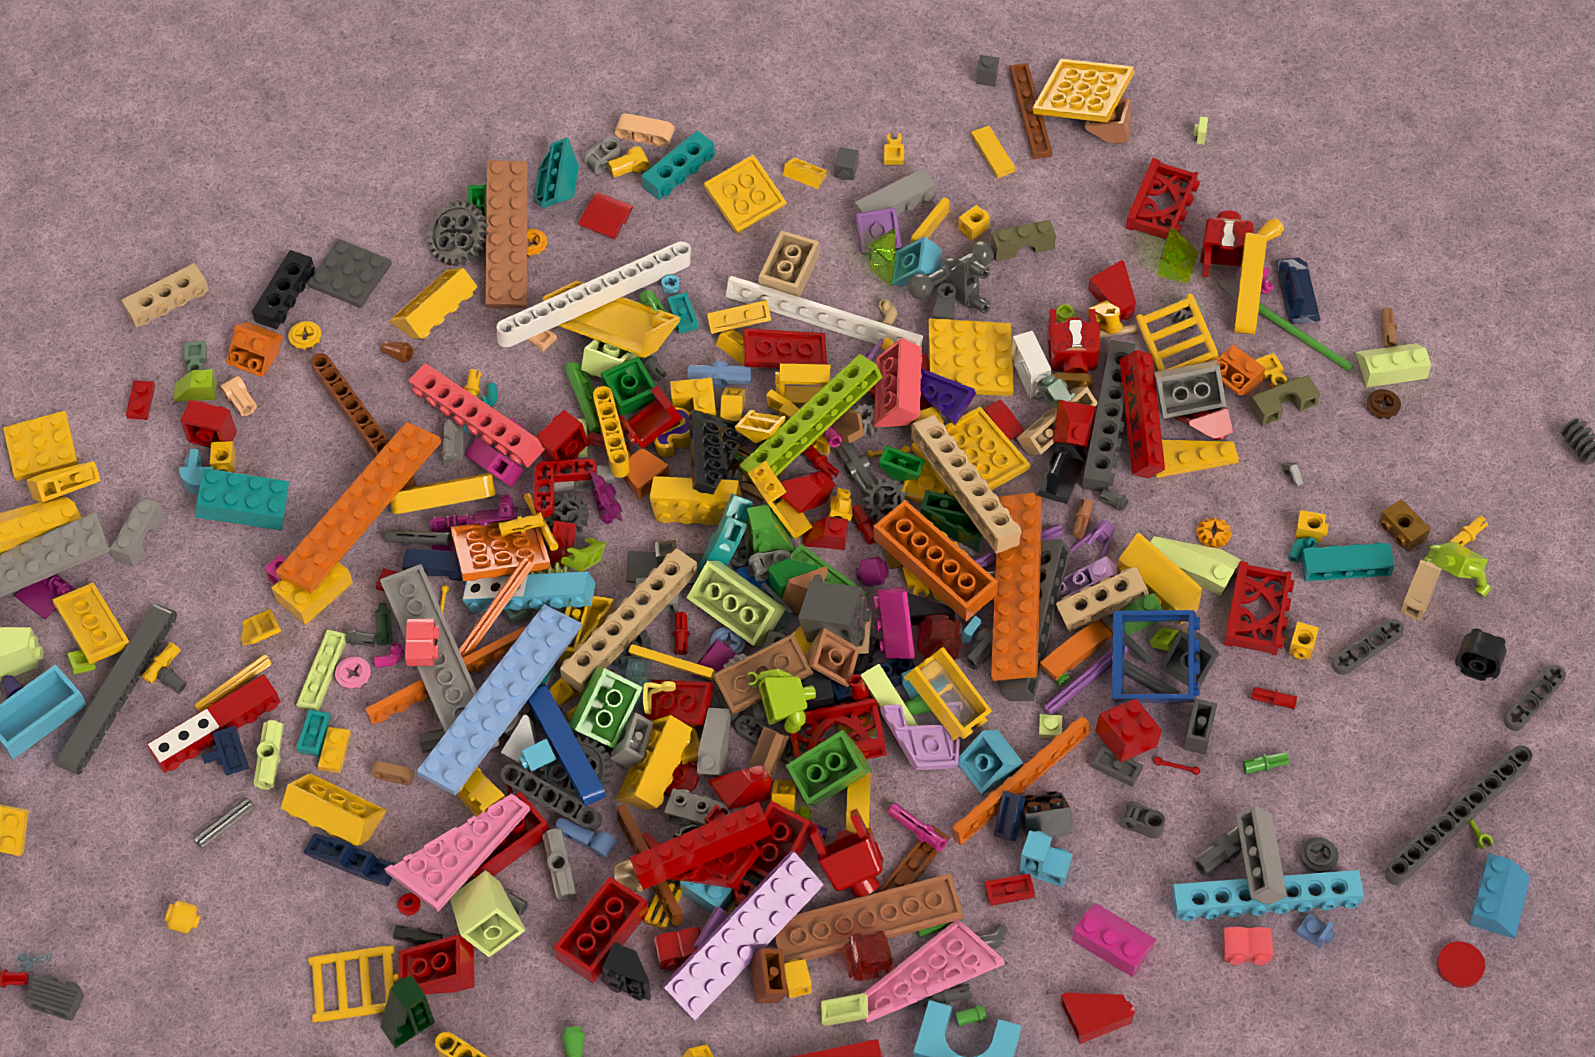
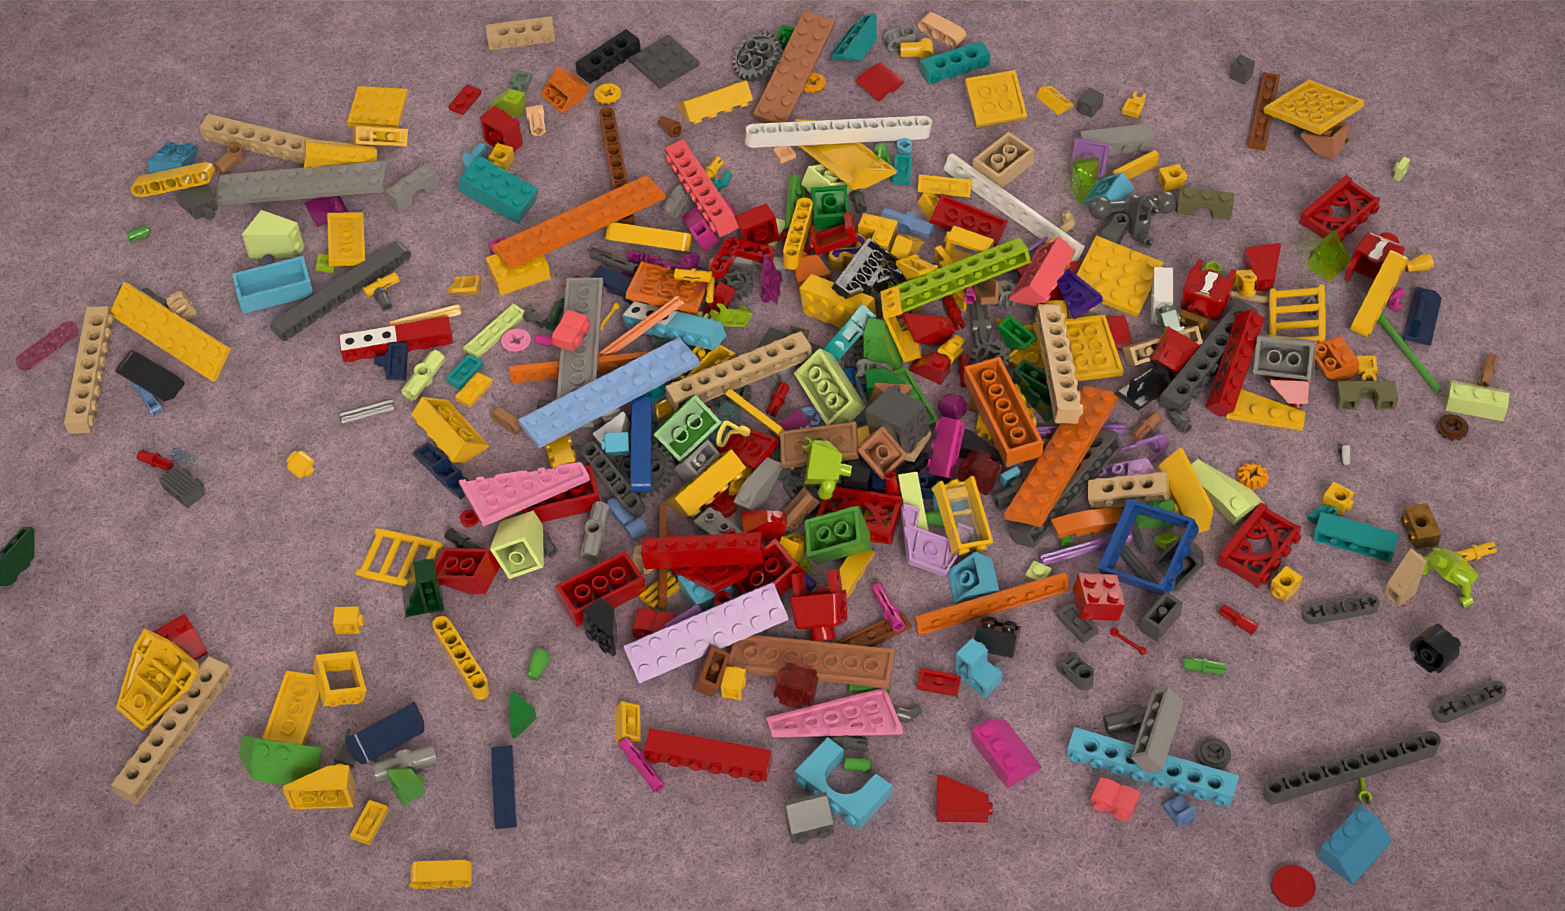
camera: 25 degrees right, 5 degrees down
yellowish green tile [821,993,868,1026] -> none
yellow tile [971,126,1015,178] -> none
dark blue tile [993,791,1026,841] -> none

